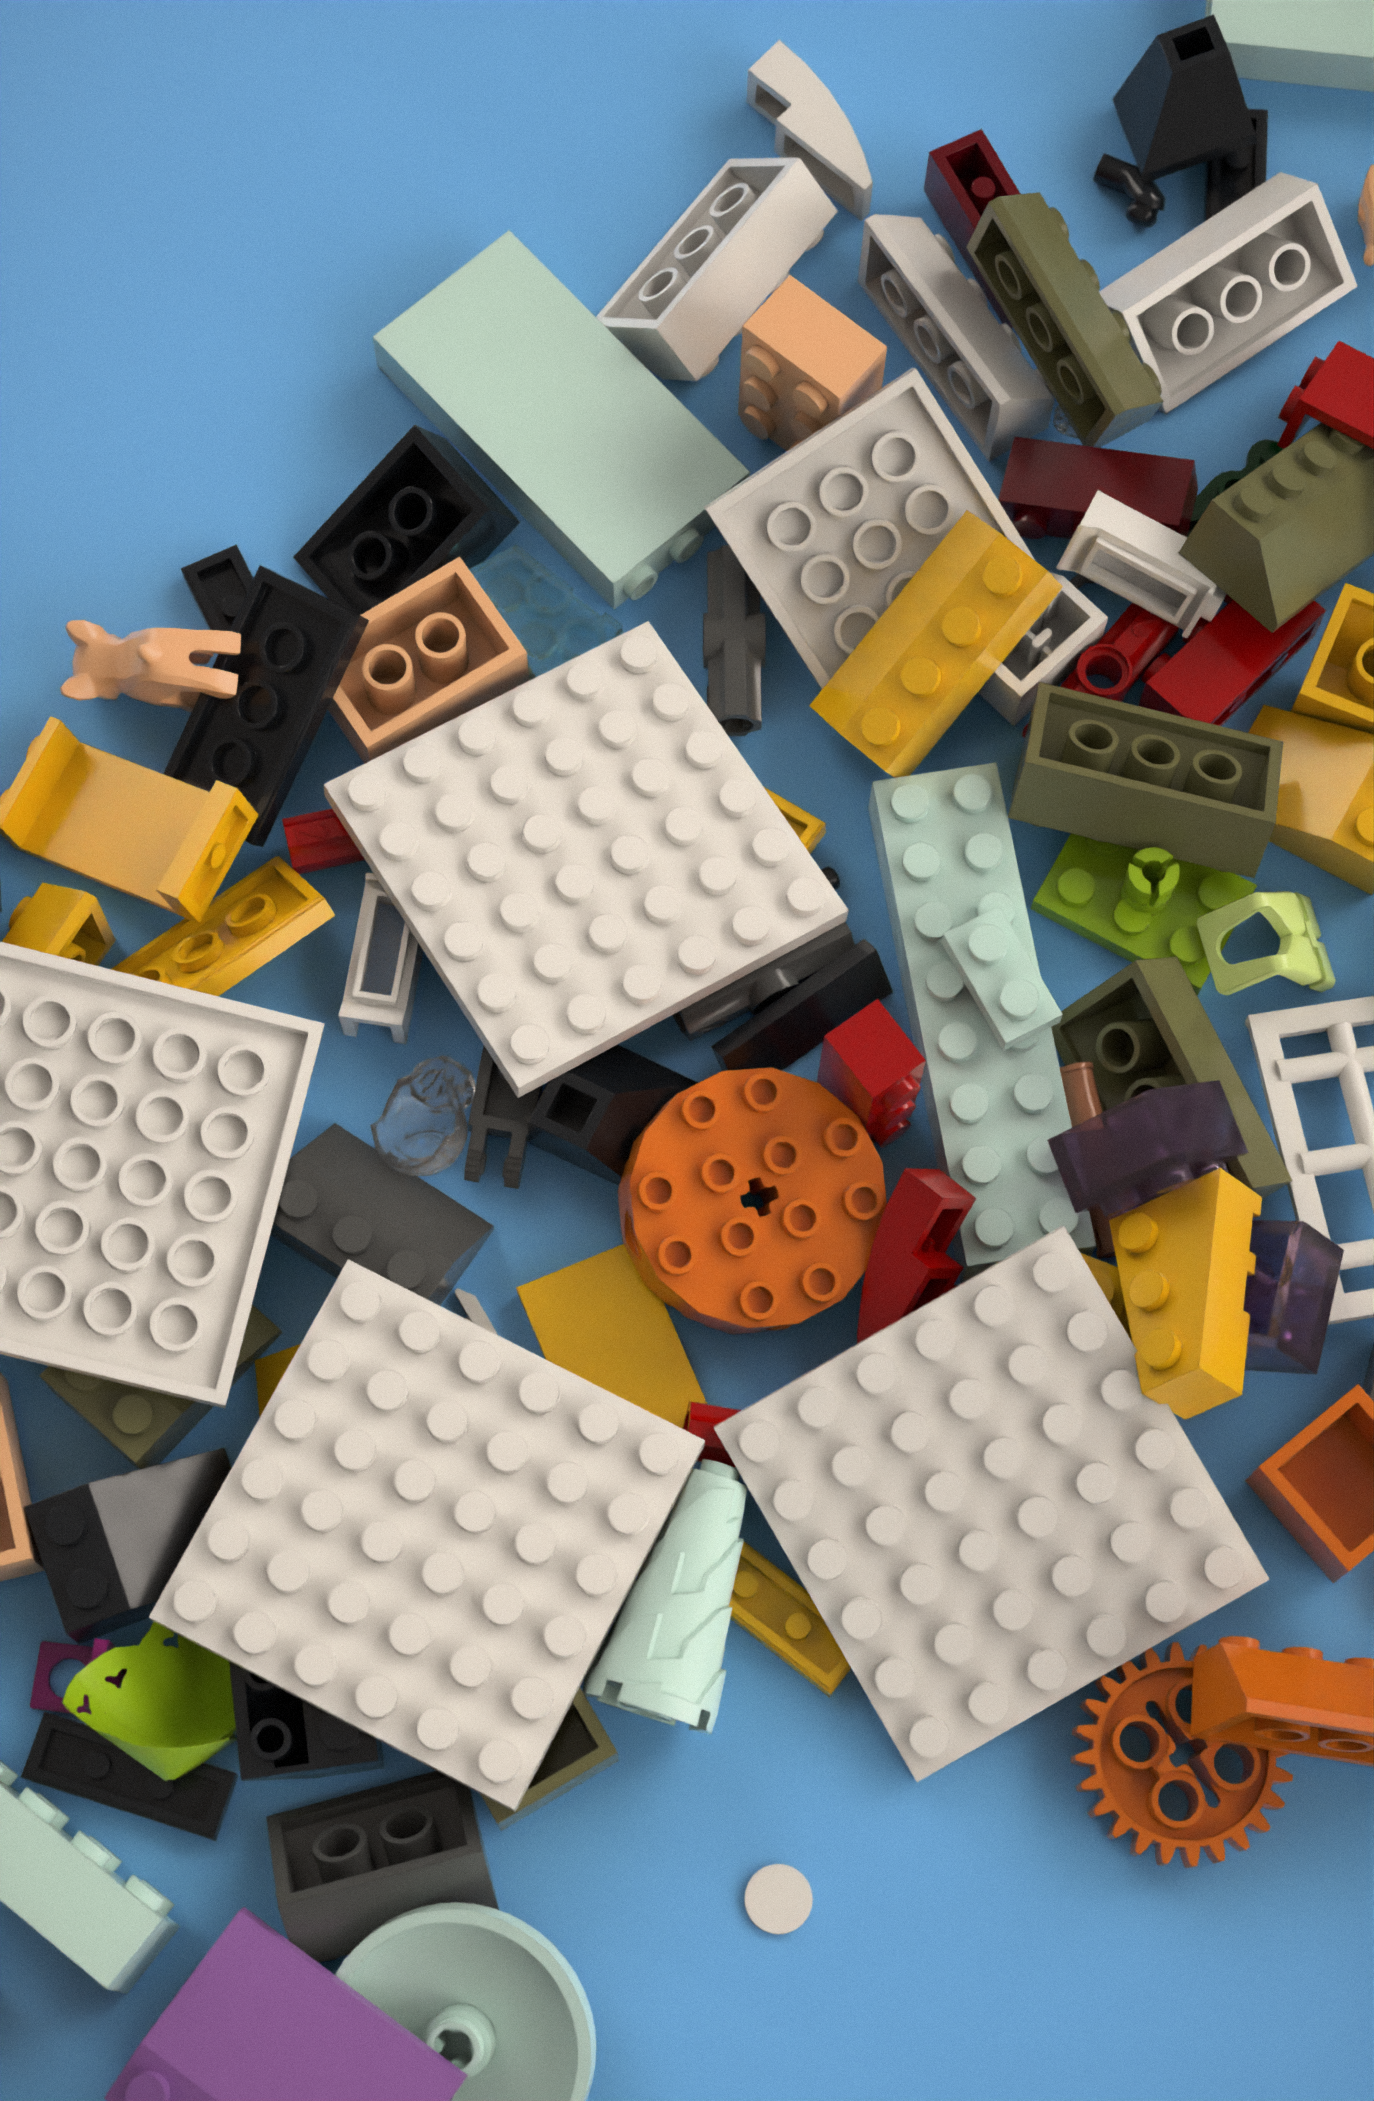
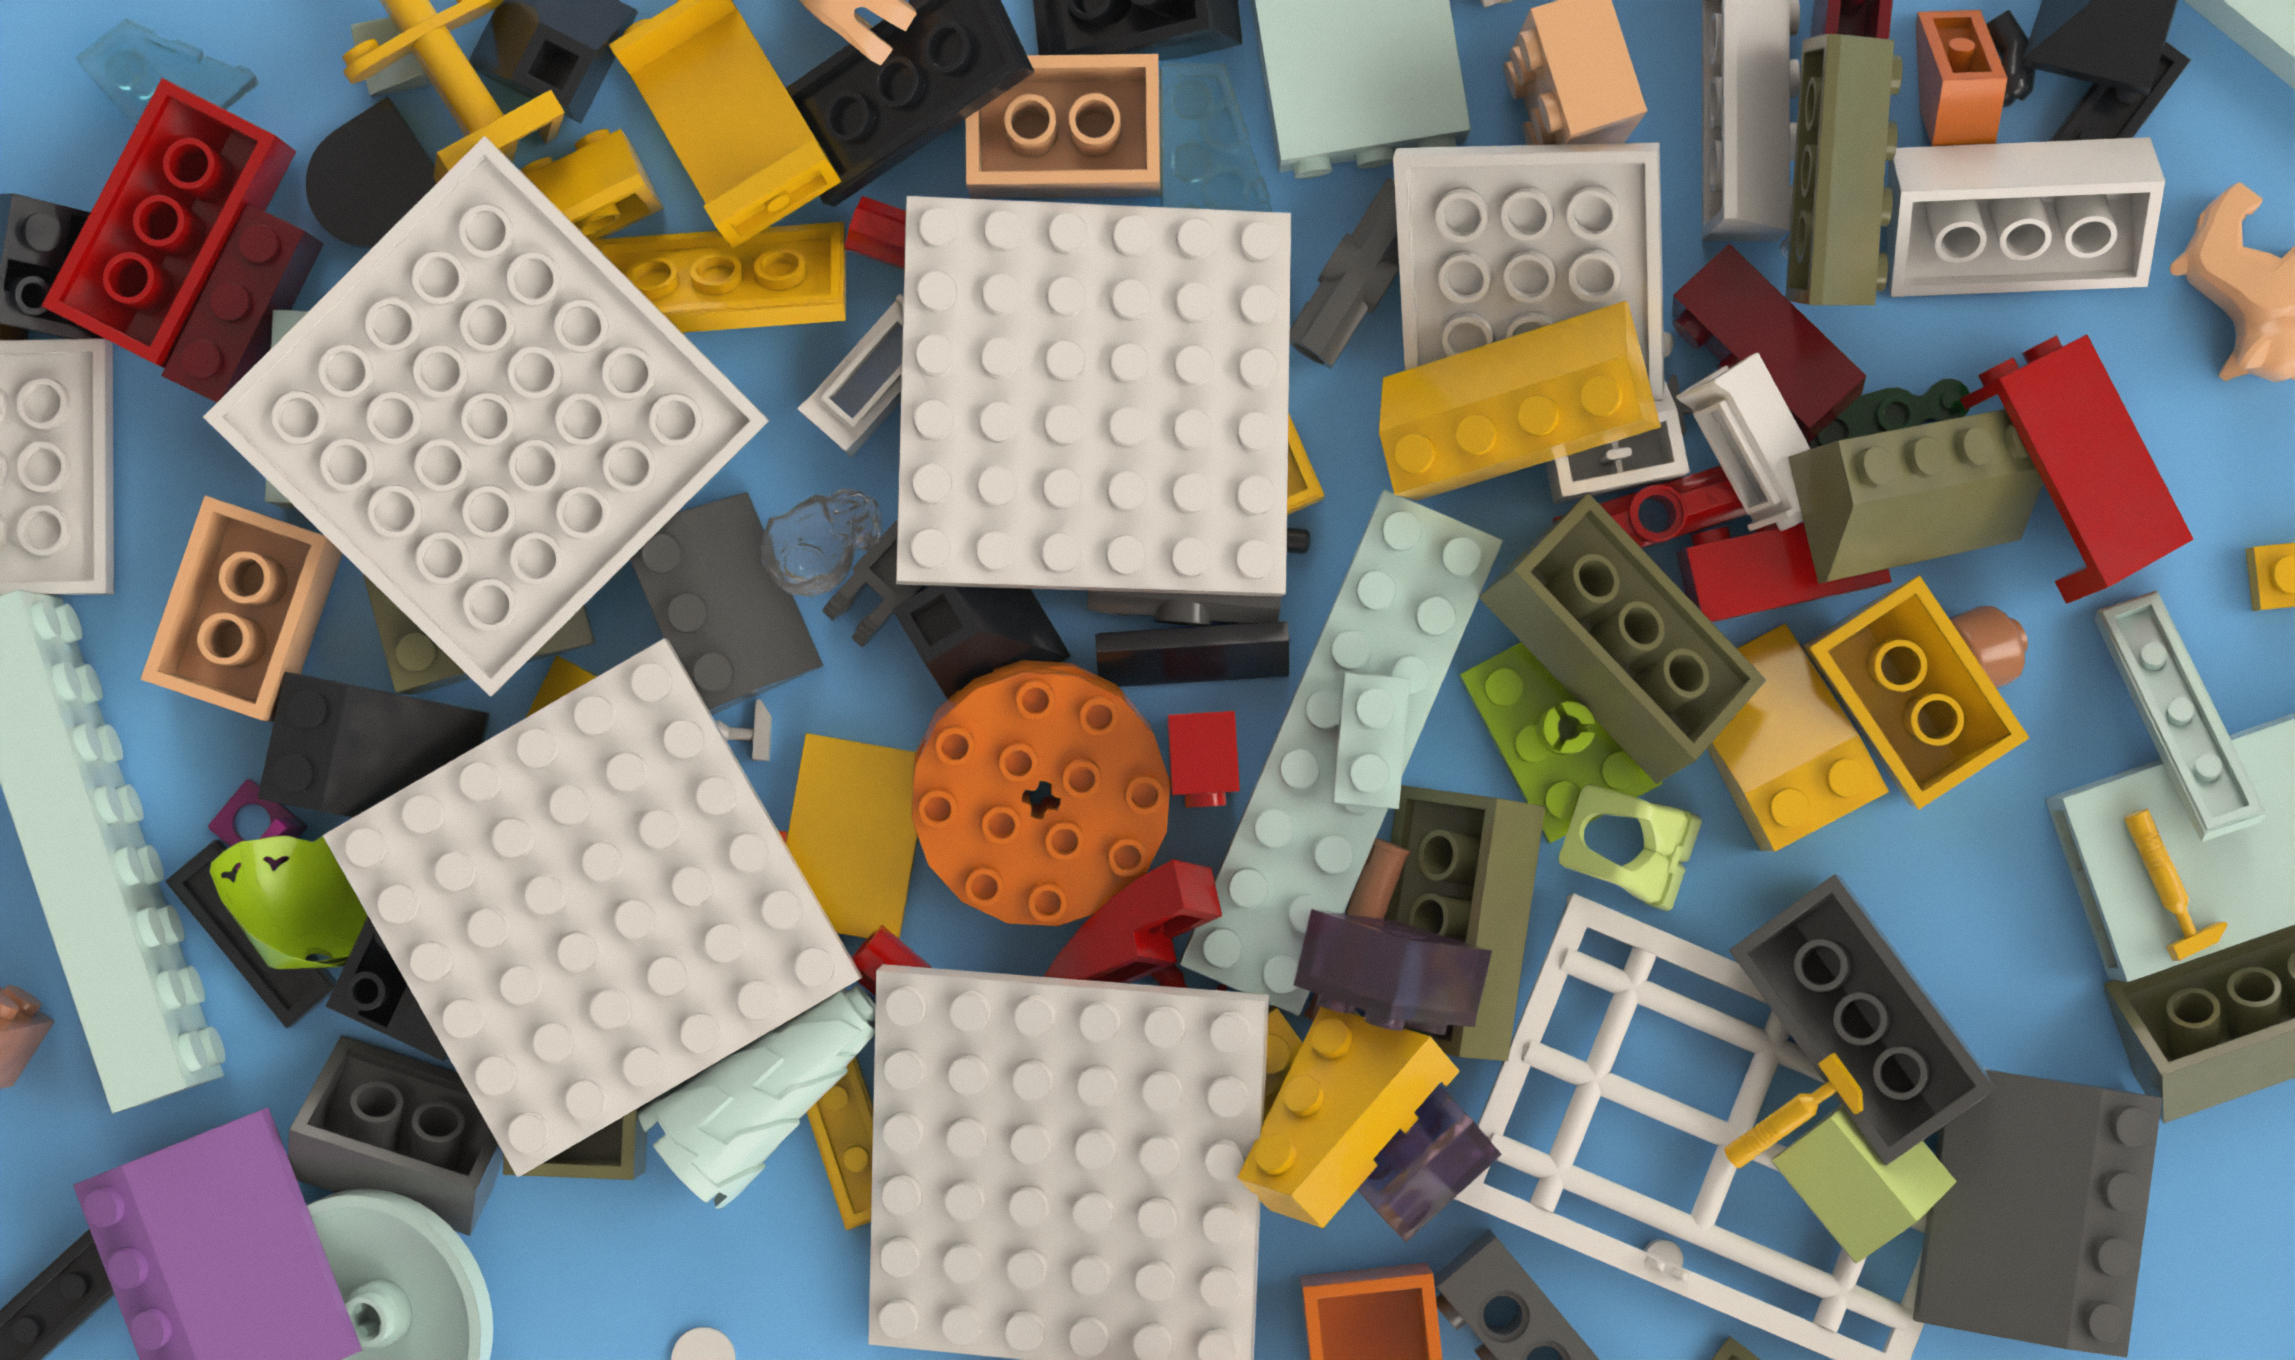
camera: 35 degrees right, 15 degrees up
none -> orange slope [1916,10,2008,146]

